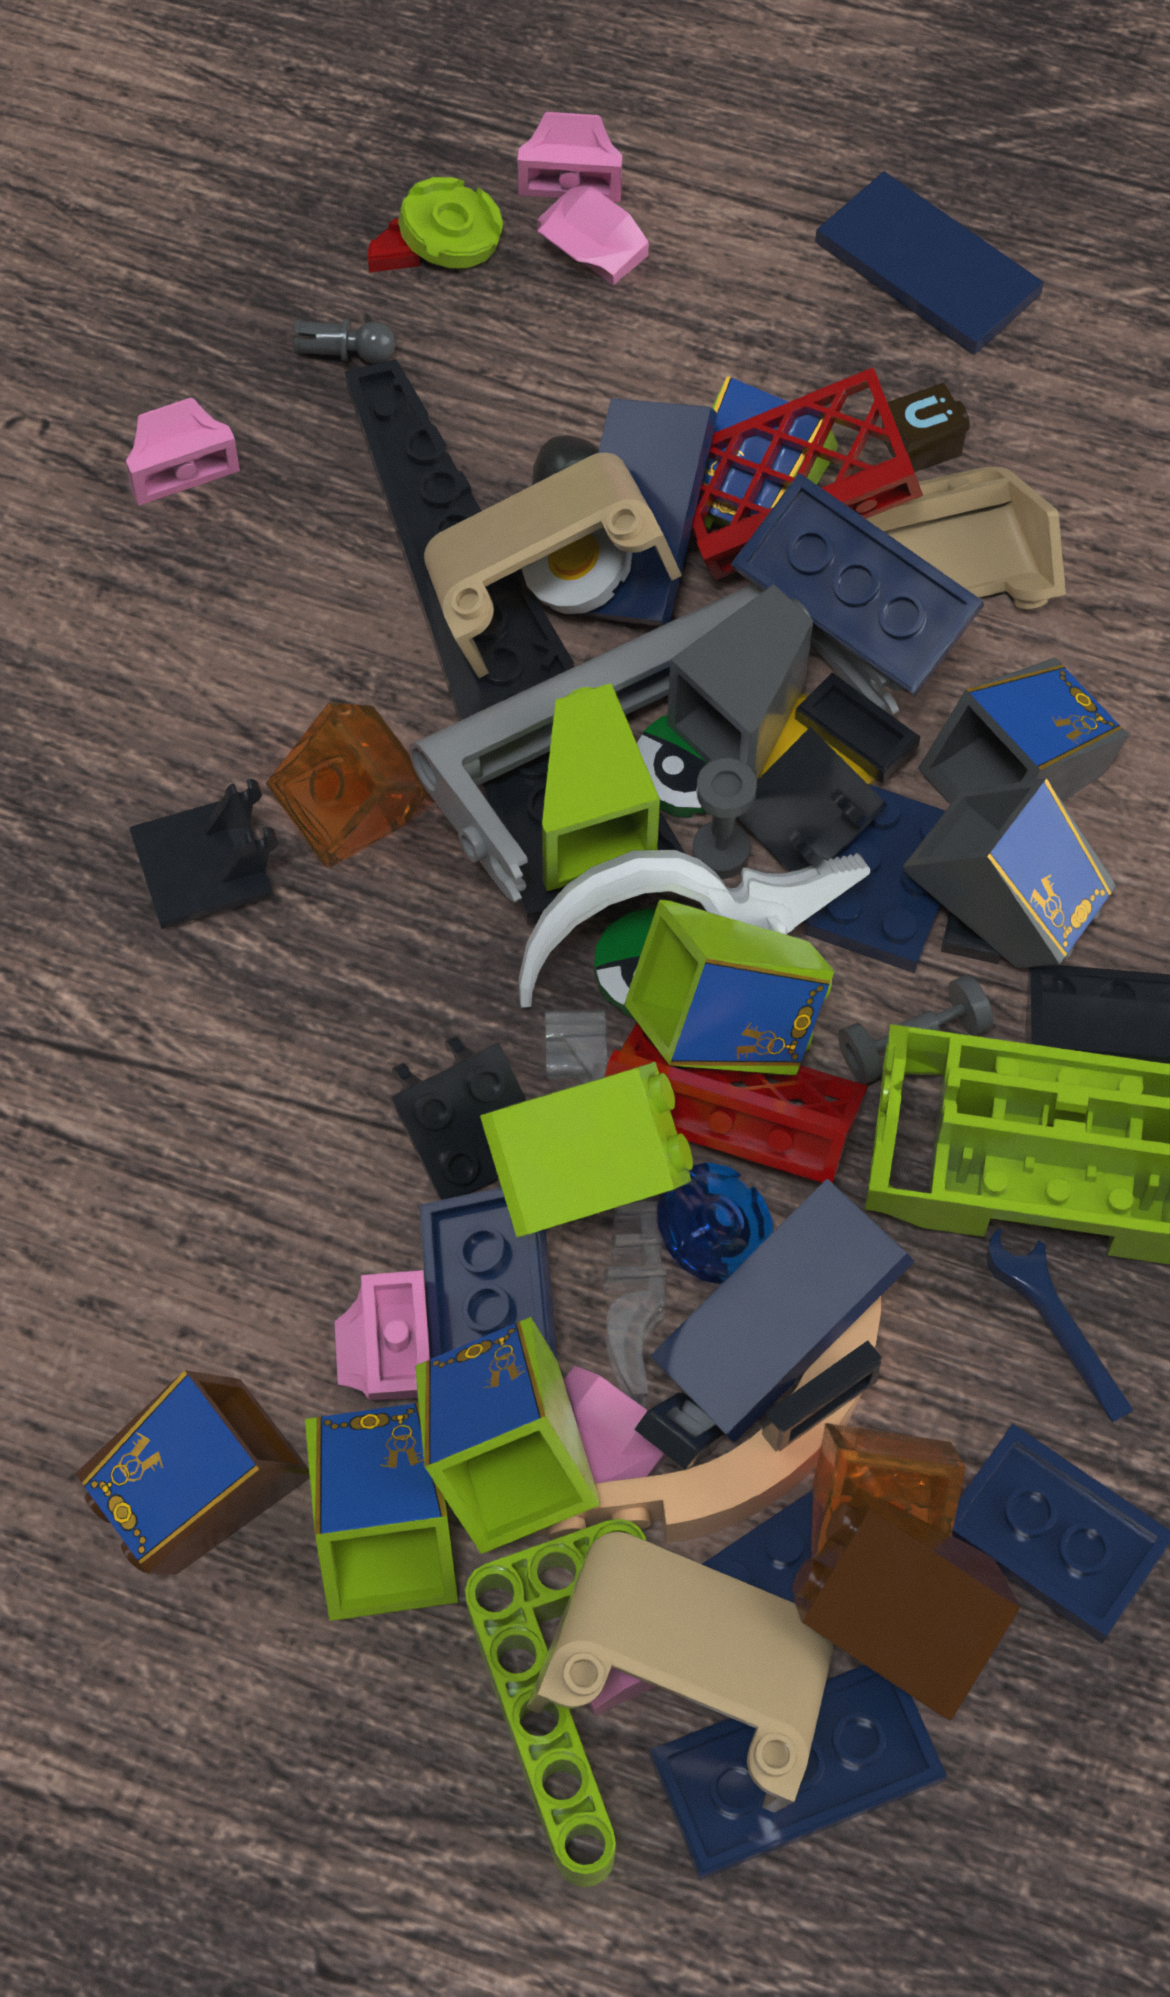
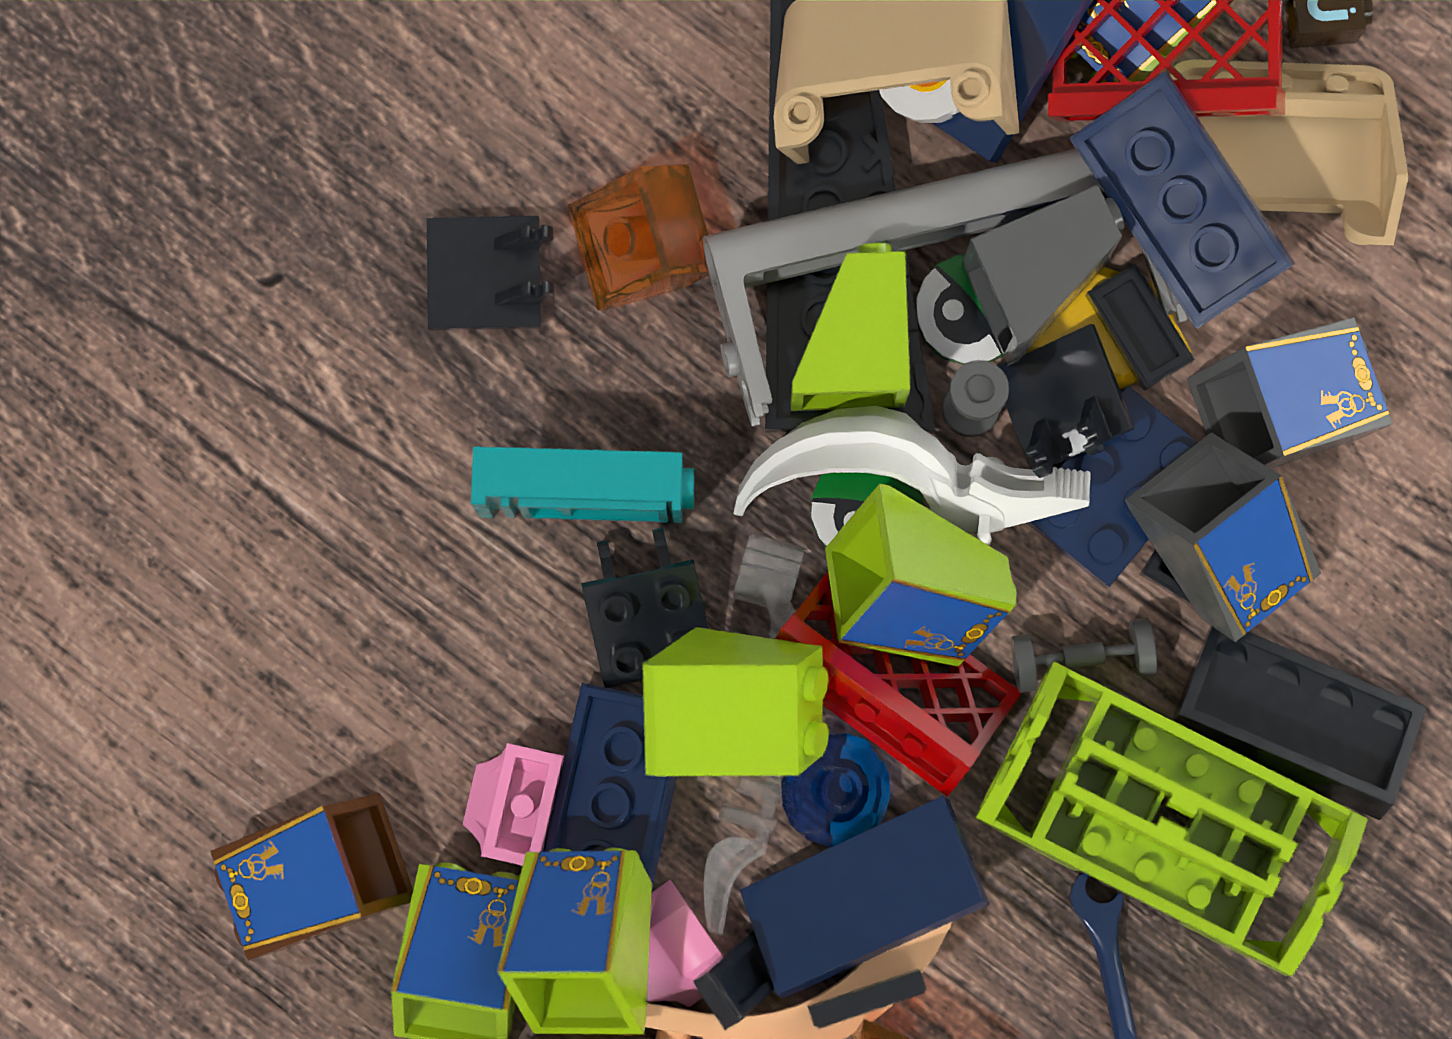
camera: 20 degrees right, 20 degrees up
none -> teal door [471,447,695,524]

